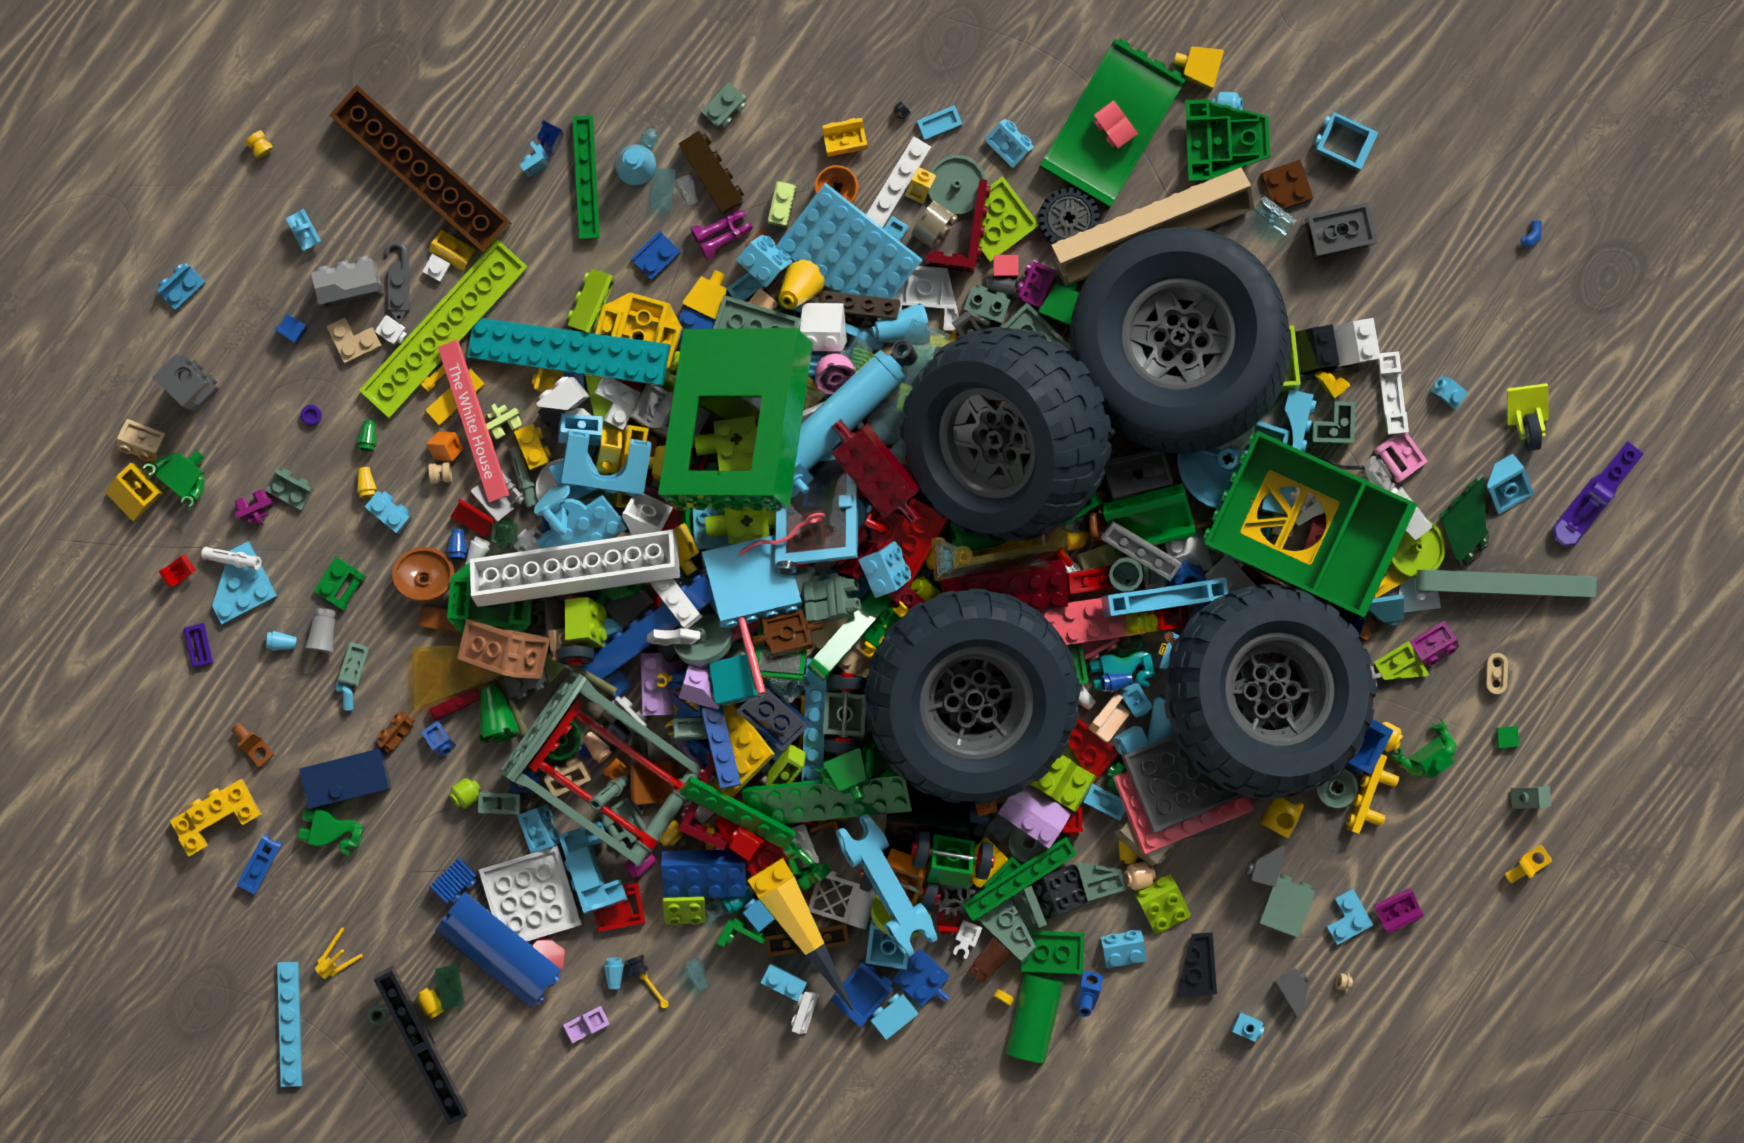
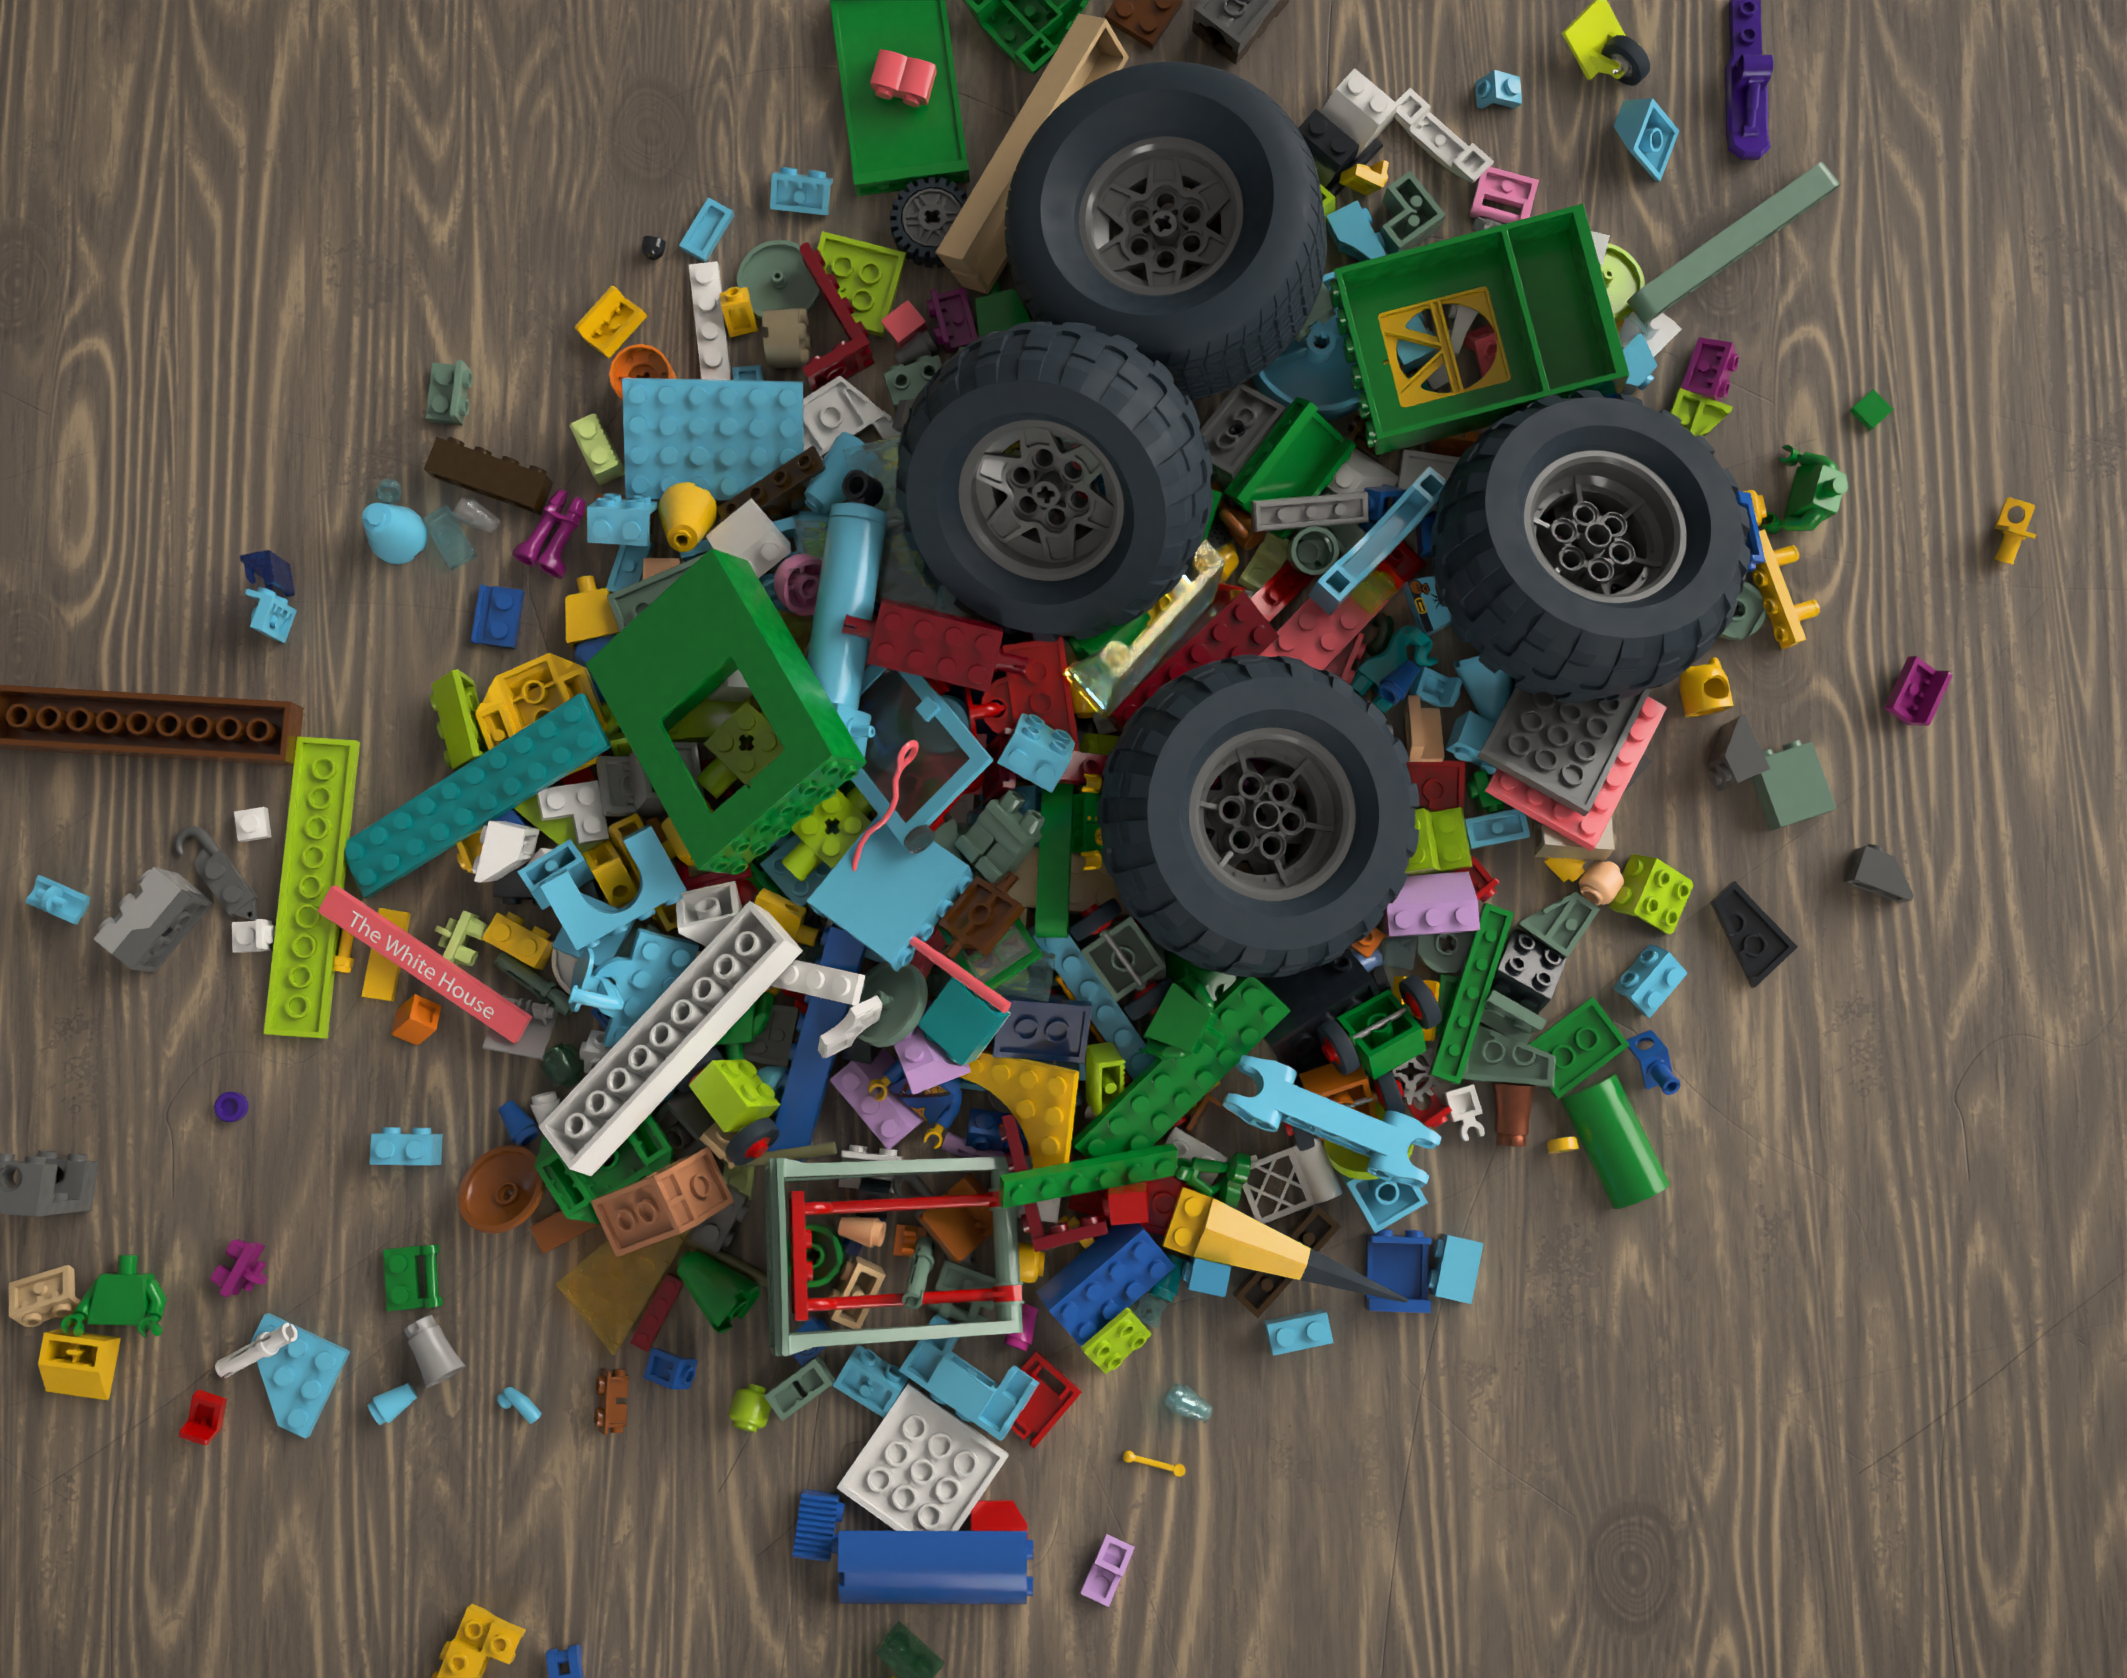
camera: 40 degrees left, 5 degrees down
dark purple tile [184,623,214,668] -> none
dark orange bracket [231,722,274,767] -> none
sand green bracket [265,467,314,510] -> none
blue panel [274,314,308,344] -> none
green hips [298,808,364,857] -> none
dark blue brick [299,748,392,809] -> none
tan plate [327,318,382,364] -> none
sand green plate [338,642,369,687] -> none
green cone [356,420,377,452] -> none
yellow cone [357,467,377,499] -> none
yellow slope [429,229,476,271] -> none
tan wheel [429,462,452,484] -> none
red panel [450,498,496,538] -> none
green plate [572,115,600,240] -> none
medium azure cone [604,958,624,989] -> none
blue tile [605,670,632,698] -> none
black wheel [624,954,649,977] -> none
sand green plate [673,718,708,740] -> none
blue plate [701,705,741,790] -> none
green bracket [717,917,765,947] -> none
white plate [791,992,819,1034] -> none
blue plate [892,948,950,1006] -> none
medium azure brick [1231,1012,1265,1042] -> none
clear light blue plate [1253,196,1297,235] -> none
medium azure plate [1326,889,1373,945] -> none
tan plate [1336,972,1353,992] -> none
dark green piece [1438,473,1489,569] -> none
tan plate [1485,653,1508,694] -> none
sand green brick [1510,786,1551,809] -> none

